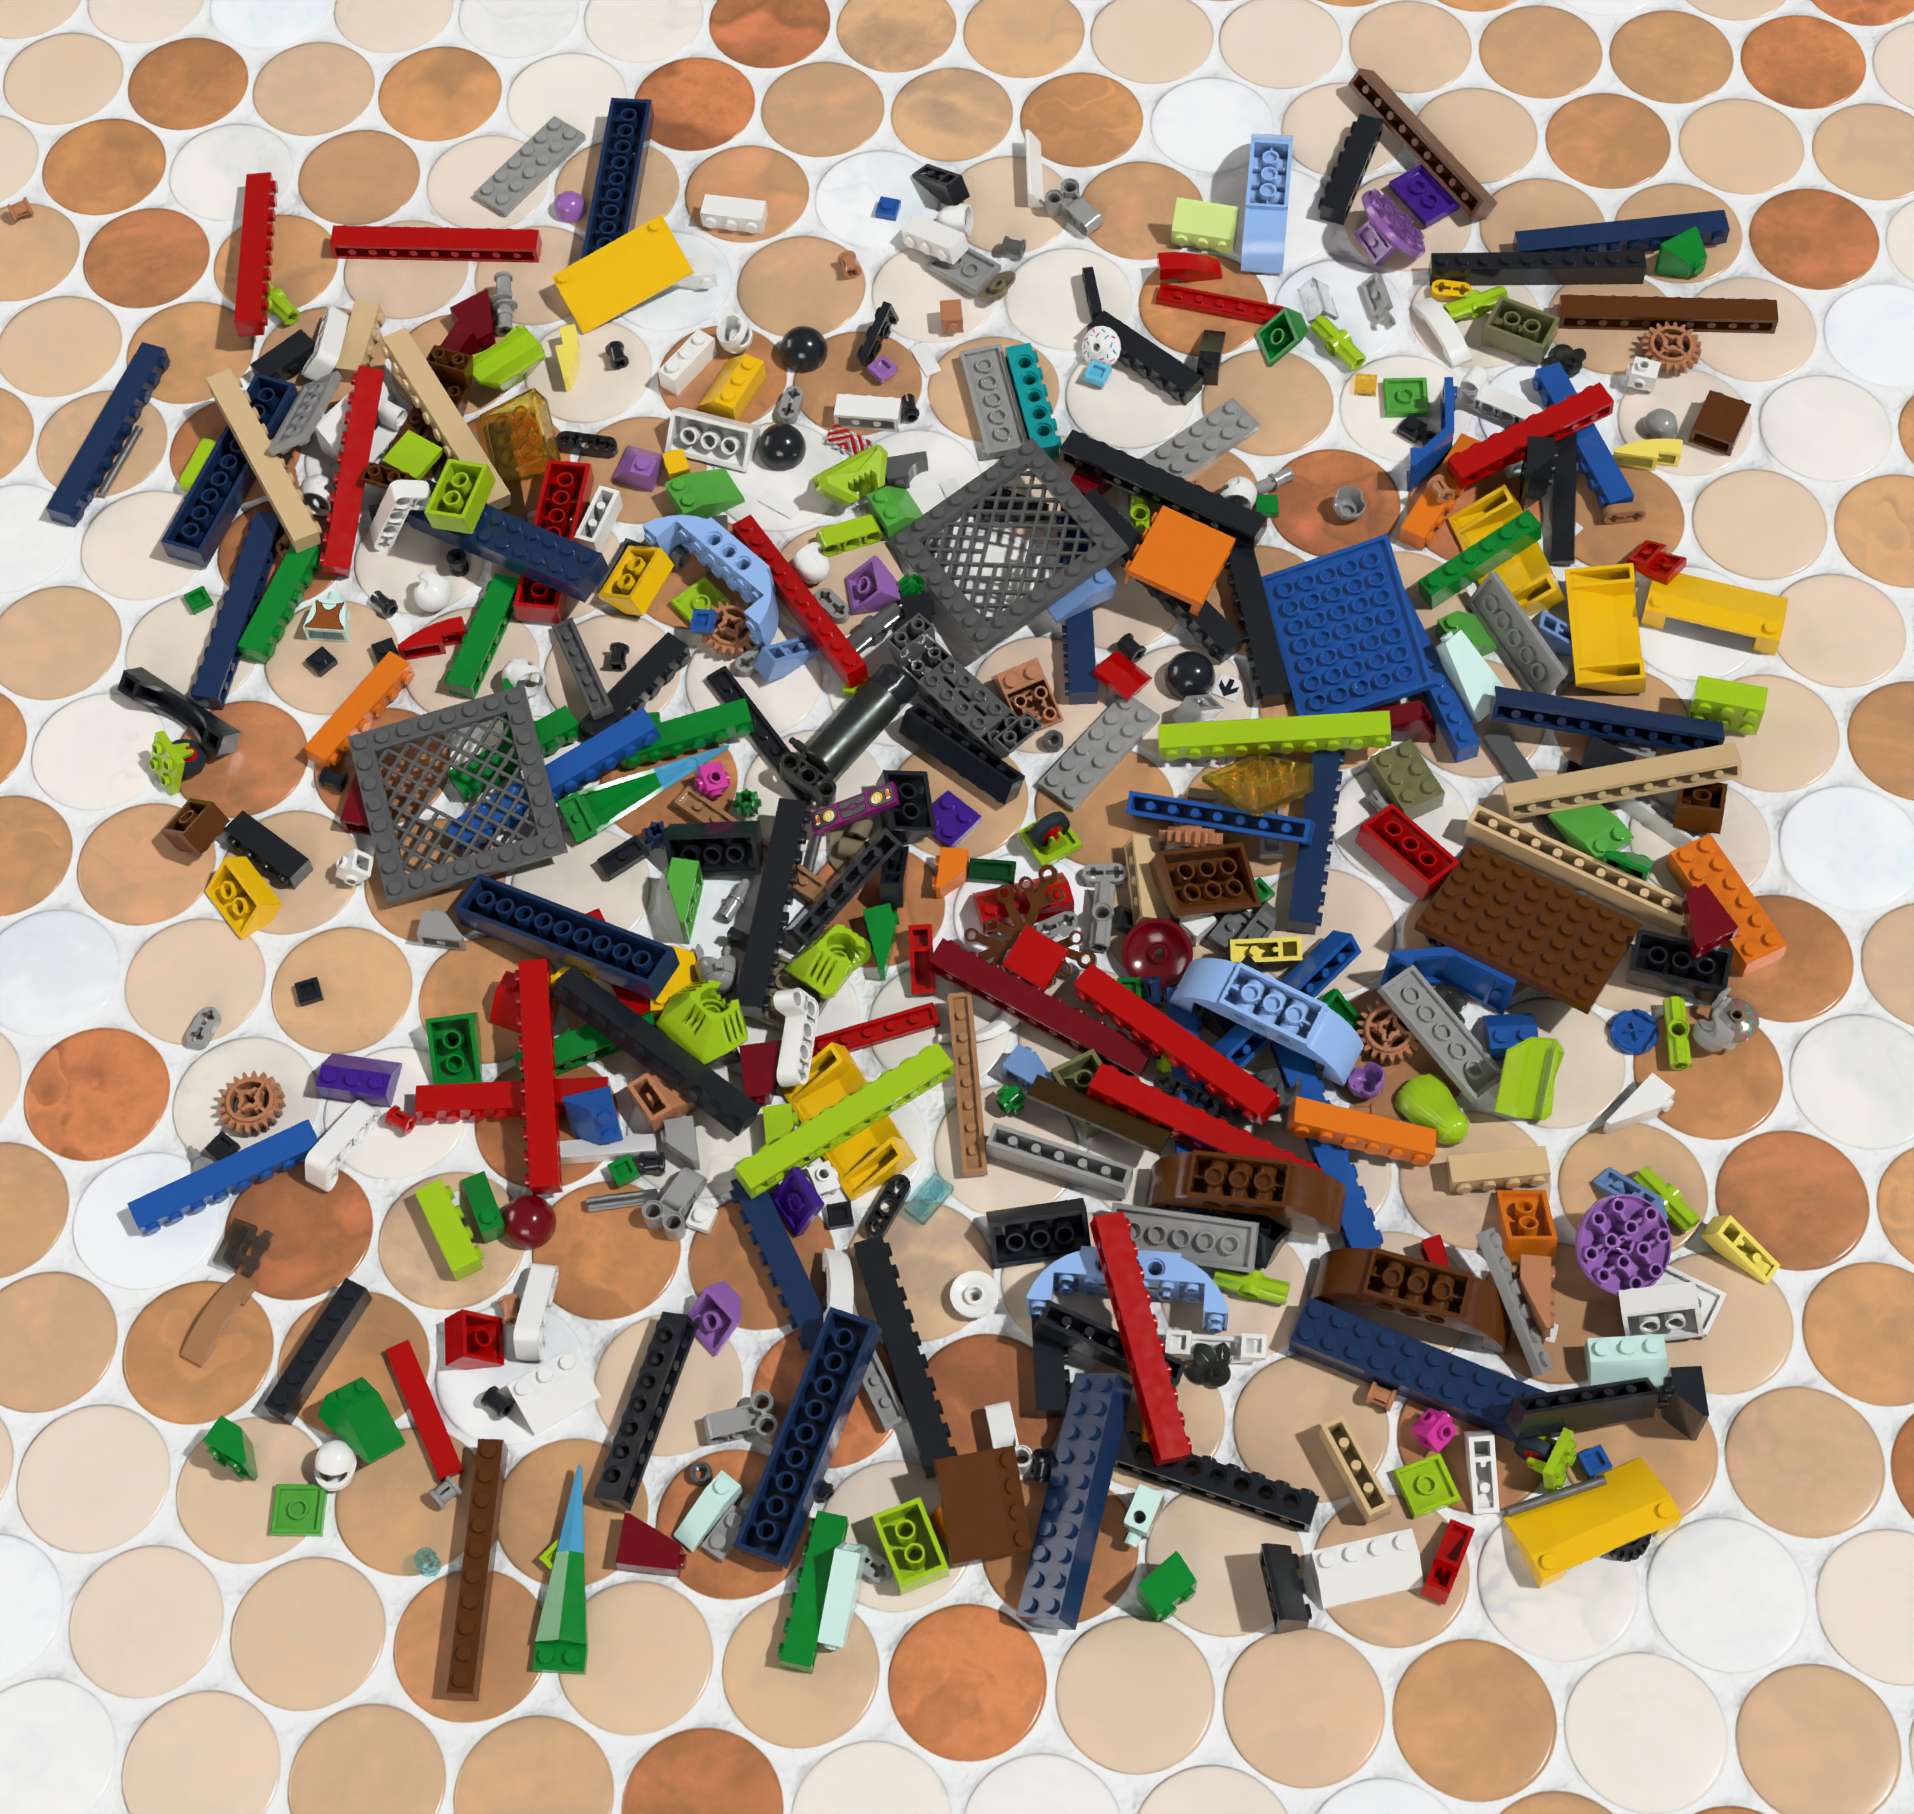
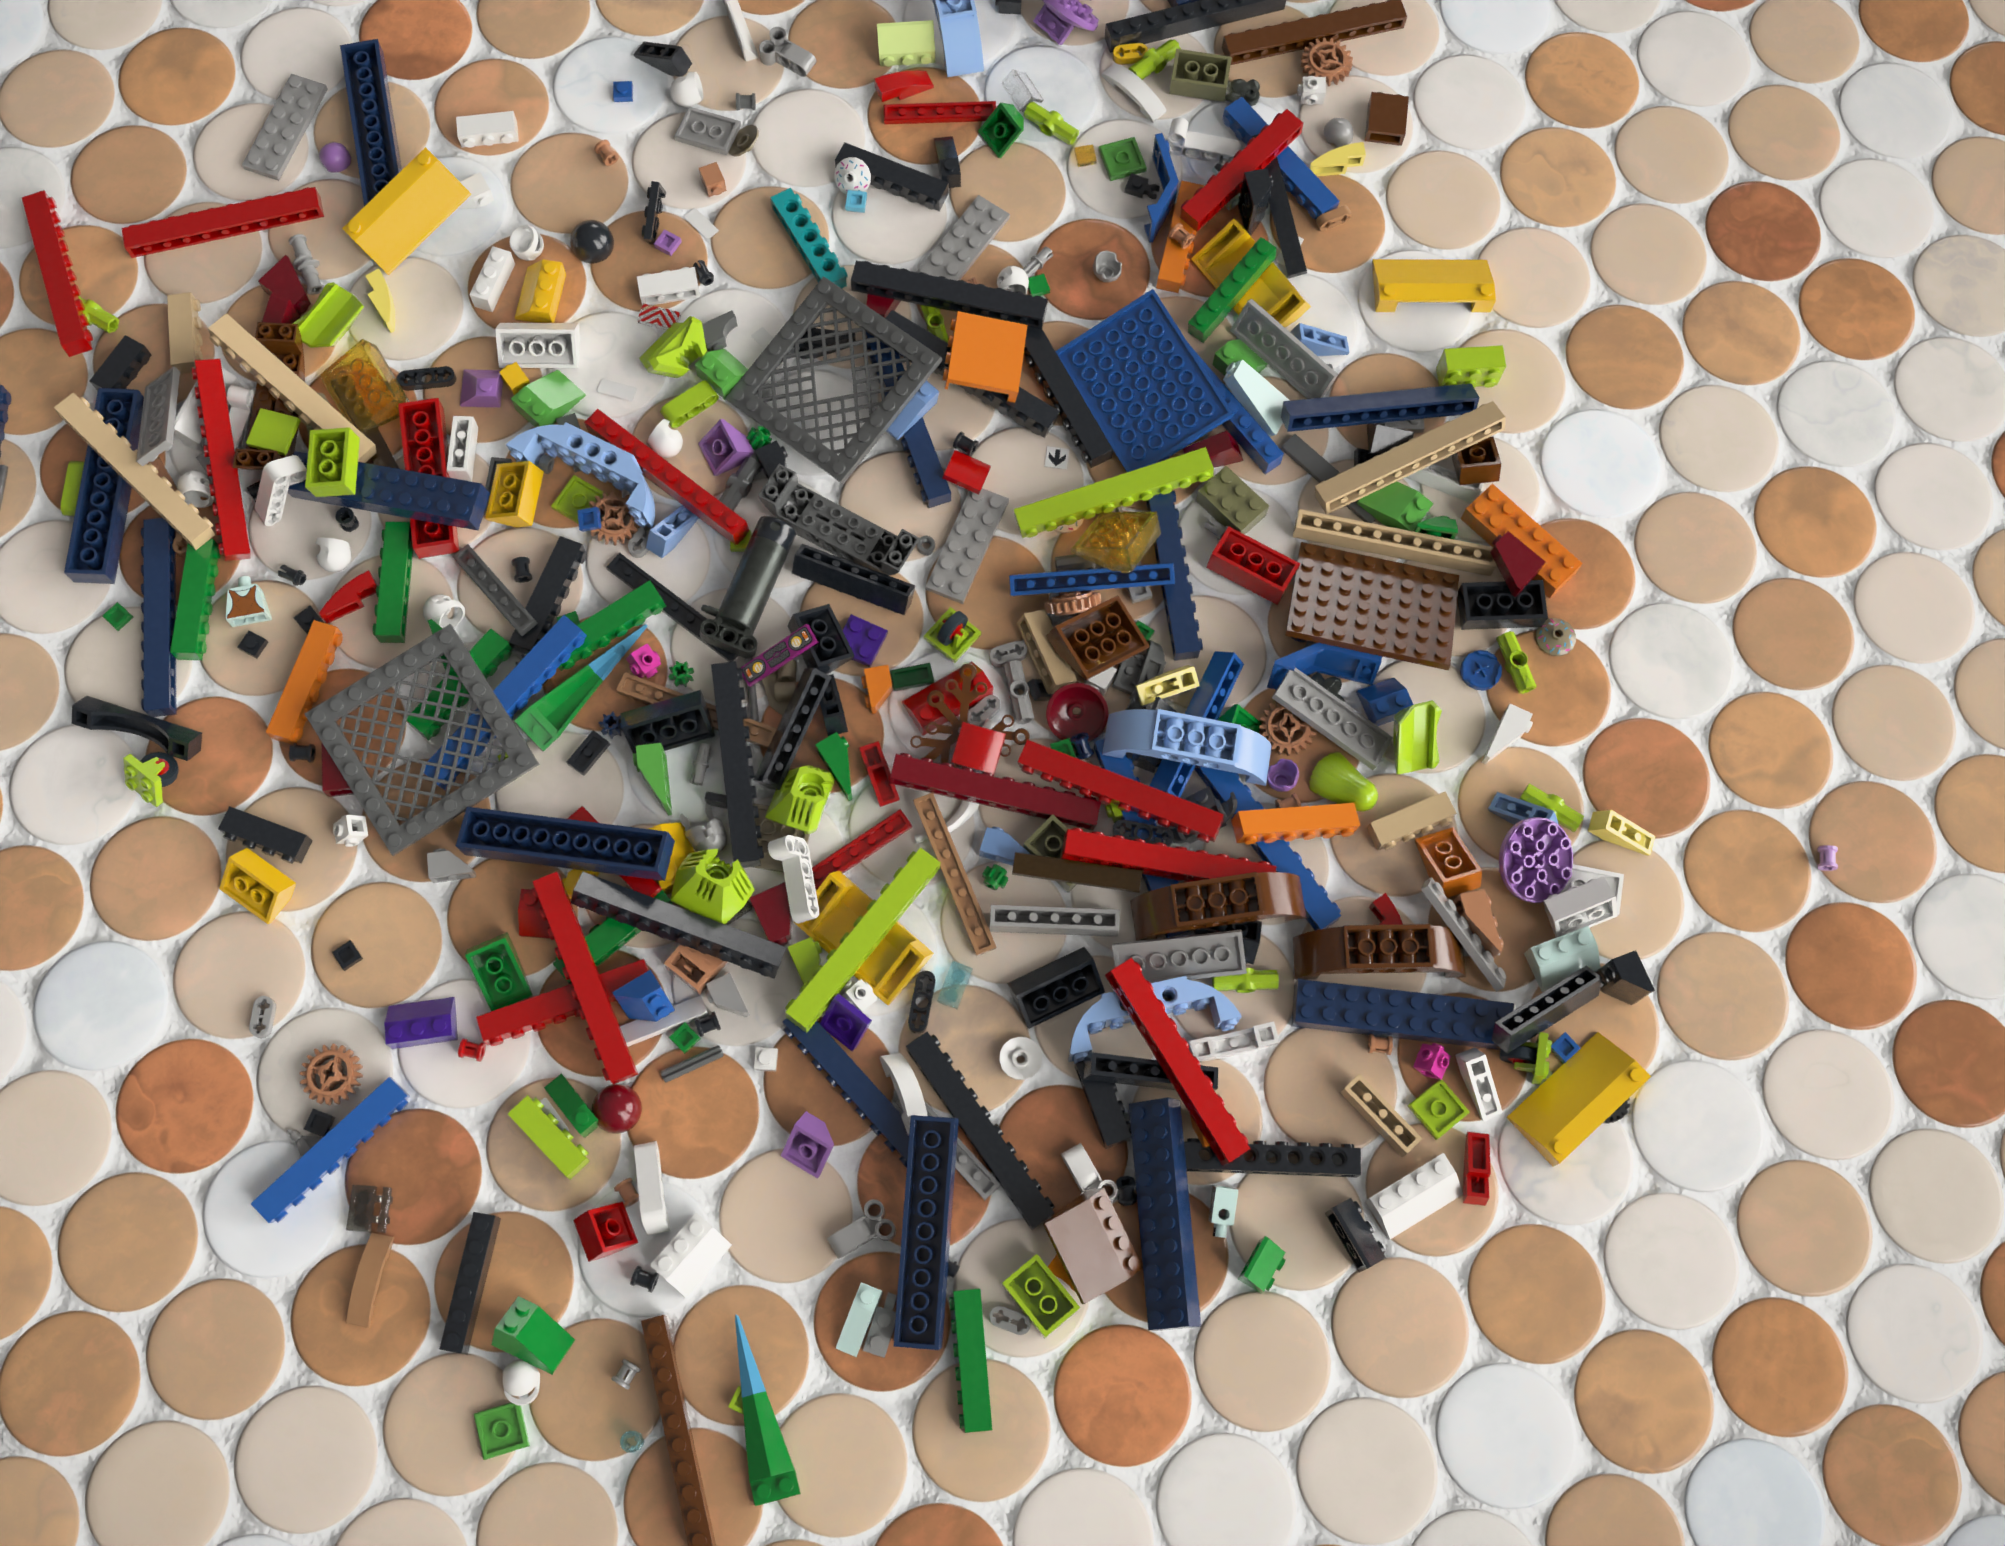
camera: 25 degrees left, 10 degrees up
reddish brown brick [160,798,230,854] -> none
green slope [202,1415,258,1481] -> none
white beam [301,305,350,381] -> none
white beam [305,1100,381,1192] -> none
red tile [385,1340,464,1482] -> none
black brick [593,1311,699,1511] -> none
black bush [605,341,629,370] -> none
dark red slope [616,1513,687,1577] -> none
light grey piece [642,1167,707,1241] -> none
dark grey axle [689,1461,713,1486] -> none
black piece [758,423,806,471] -> none
light grey beam [778,386,804,424] -> none
light grey beam [815,588,850,624] -> none
light aqua slope [817,1542,868,1650] -> none
black tile [826,1201,854,1230] -> none
white brick [901,214,969,265] -> none
light grey plate [959,344,1028,459] -> none
nougat slope [991,658,1064,730] -> none
black beam [1082,266,1102,320] -> none
black piece [1164,651,1215,700] -> none
light grey slope [1172,694,1225,723] -> none
pearl dark grey plate [1185,1342,1232,1387] -> none
light grey plate [1361,272,1396,329] -> none
flat silver bar [1506,1475,1607,1517] -> none
yellow slope [1565,563,1646,694] -> none
red slope [1626,540,1687,585] -> none
light grey hair [1692,987,1737,1052] -> none

